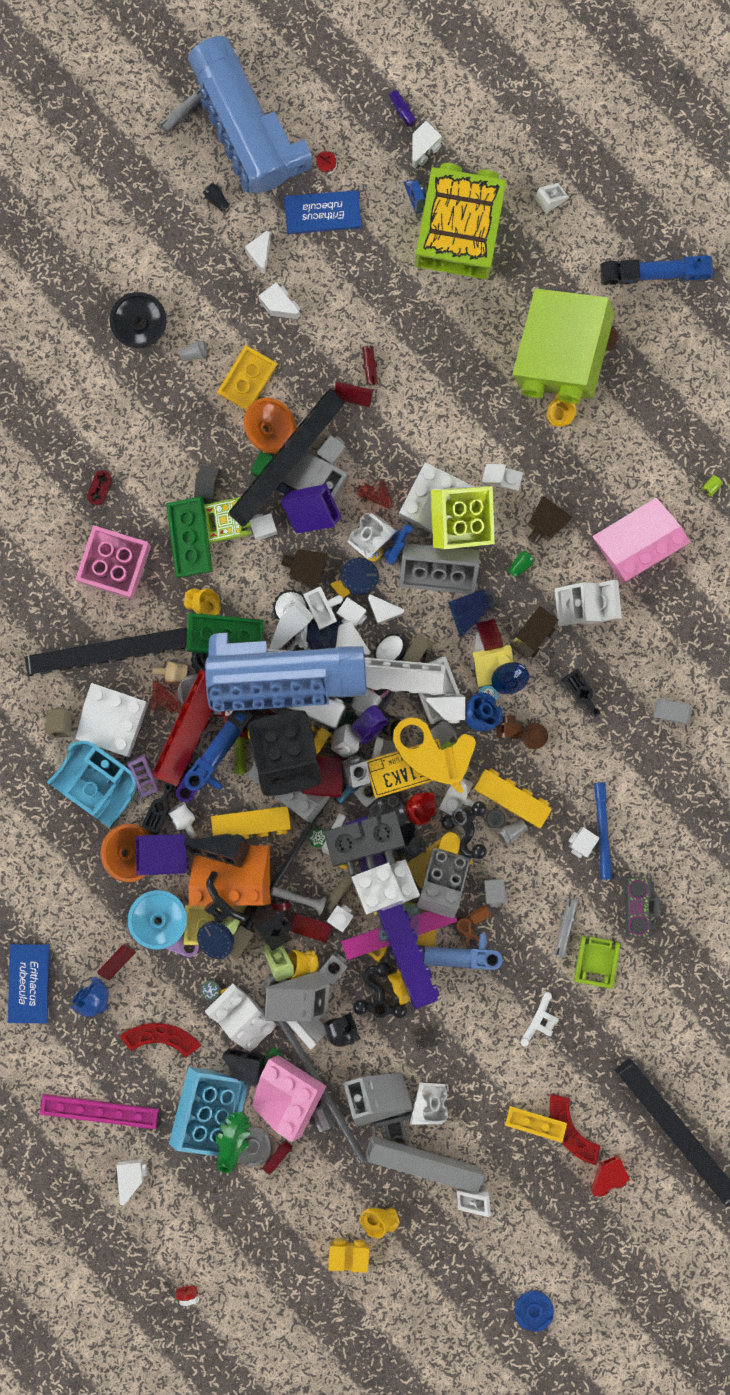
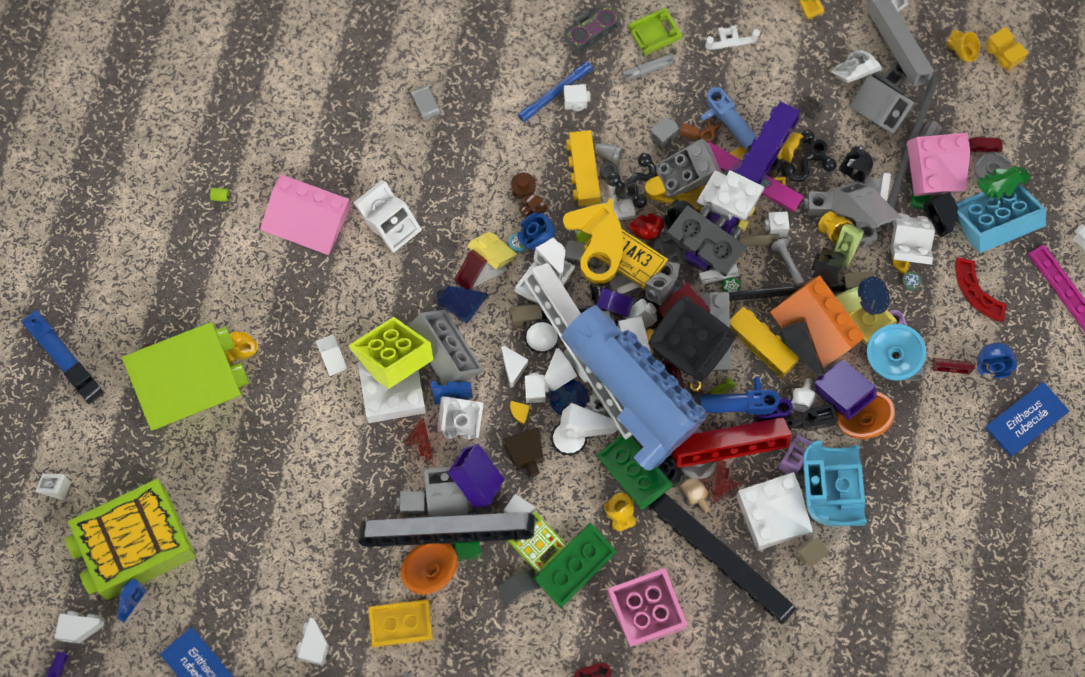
camera: 125 degrees left, 15 degrees down
black piece [204,871,254,923] -> none
dark red tile [271,900,290,912] -> none
dark red slope [290,913,332,943] -> none
white plate [303,586,343,630] -> none
dark red slope [334,382,373,407] -> none
dark blue tile [341,557,379,595] -> none
dark red pin [362,345,378,386] -> none
clear blue dish [491,662,529,695] -> none
green cone [507,550,535,578] -> none
dark brown brick [510,606,559,659] -> none
dark brown torso [527,496,572,545] -> none
black piece [561,669,600,717] -> none

